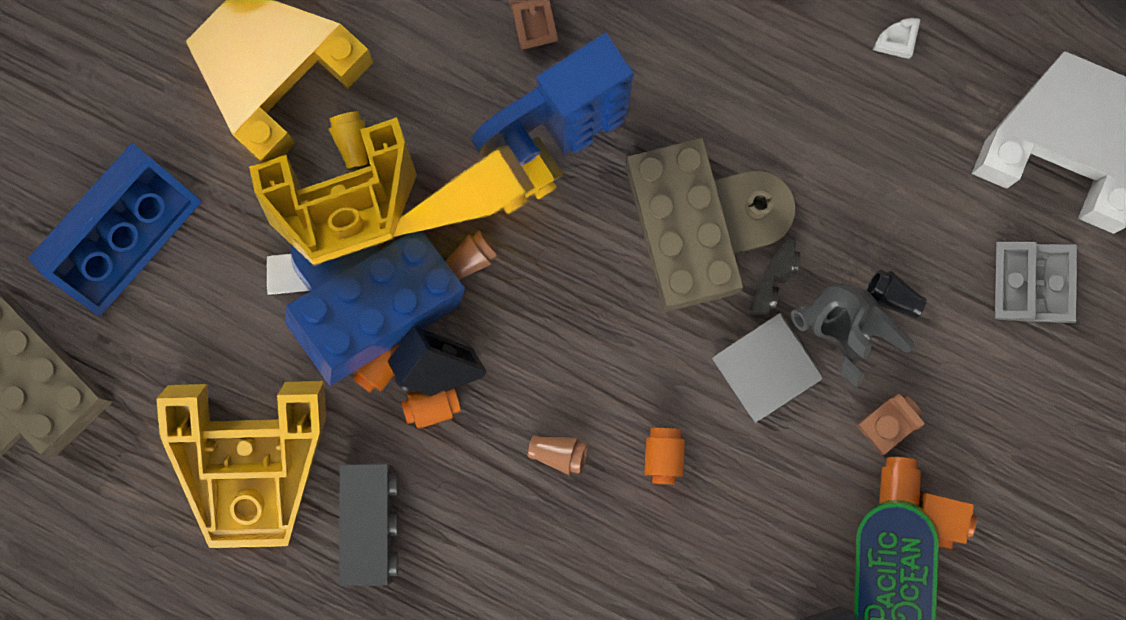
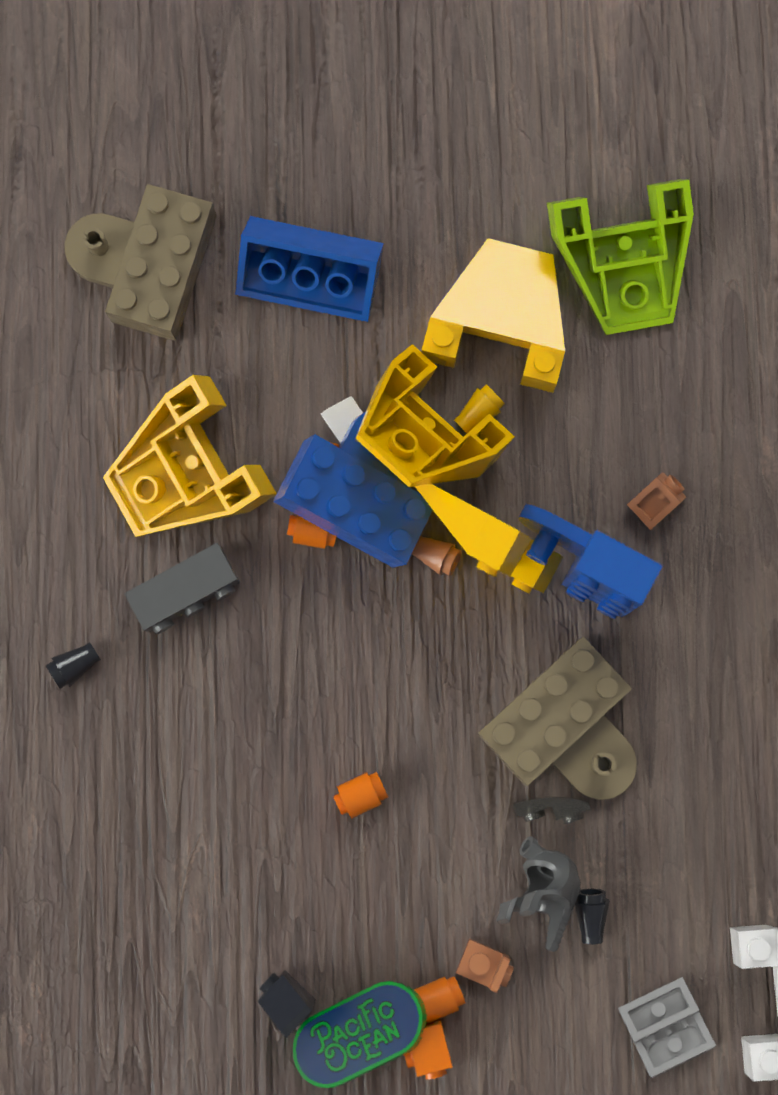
camera: 65 degrees right, 0 degrees up
black slope [387,326,487,396] -> none
orange brick [401,388,461,429] -> none
nougat cone [528,435,588,476] -> none
light grey slope [712,313,824,423] -> none

